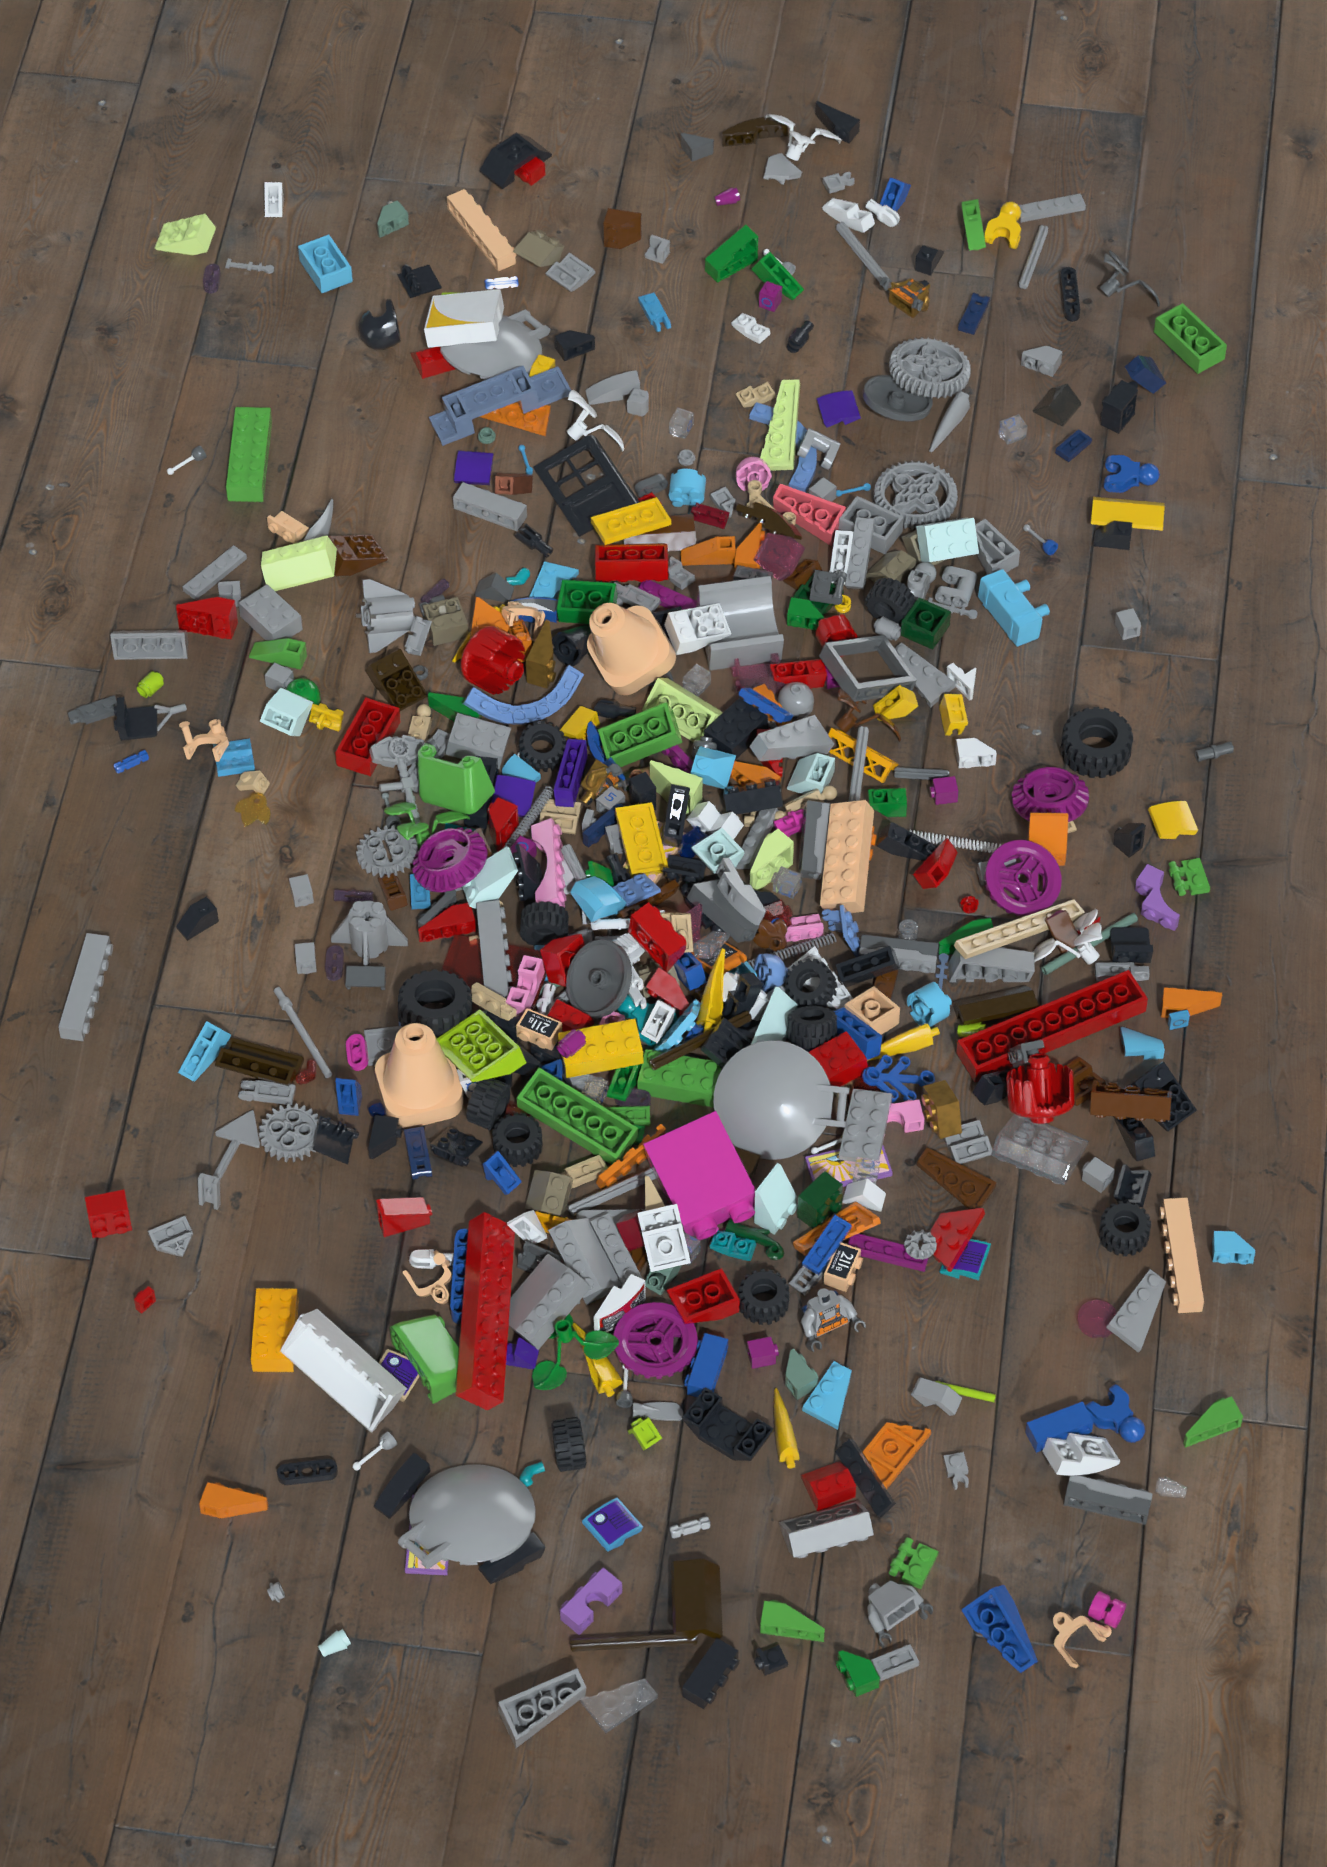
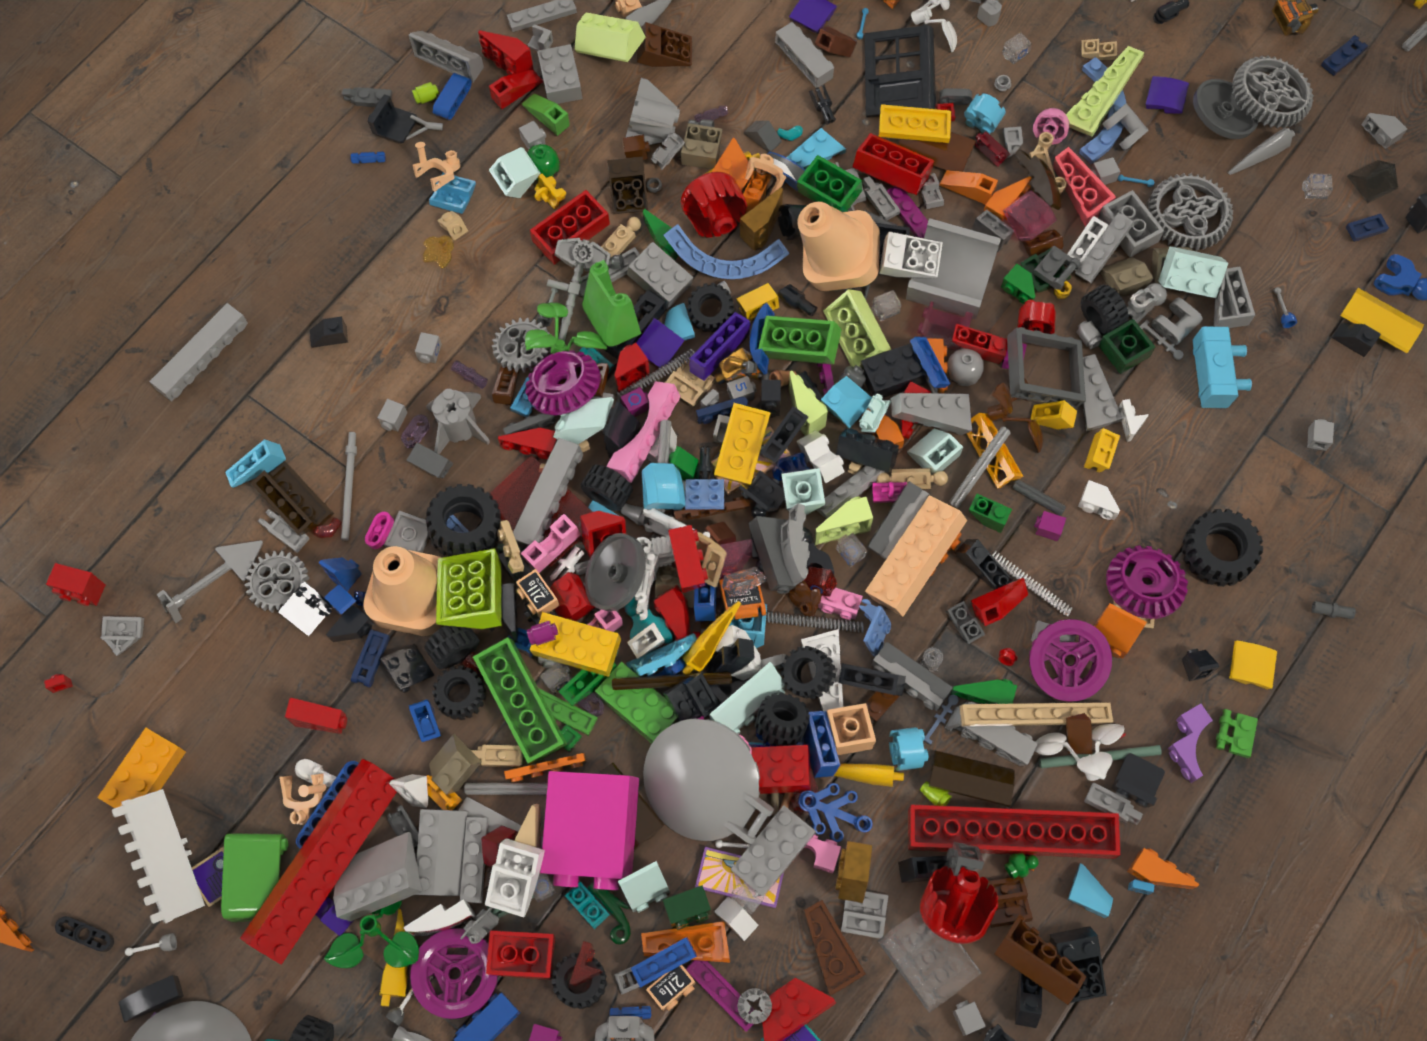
camera: 30 degrees right, 15 degrees up
medium blue cylinder [754,953,788,992] -> none
none -> blue slope [325,585,356,614]
none -> blue beam [433,73,472,120]
none -> light grey hinge [460,907,499,944]
none -> red slope [489,69,543,109]
none -> clear red slope [569,941,602,986]
none -> reddish brown brick [623,134,650,160]
none -> light aqua hinge [859,394,891,432]
none -> dark grey slope [946,601,985,644]
none -> green animal [1004,853,1039,879]

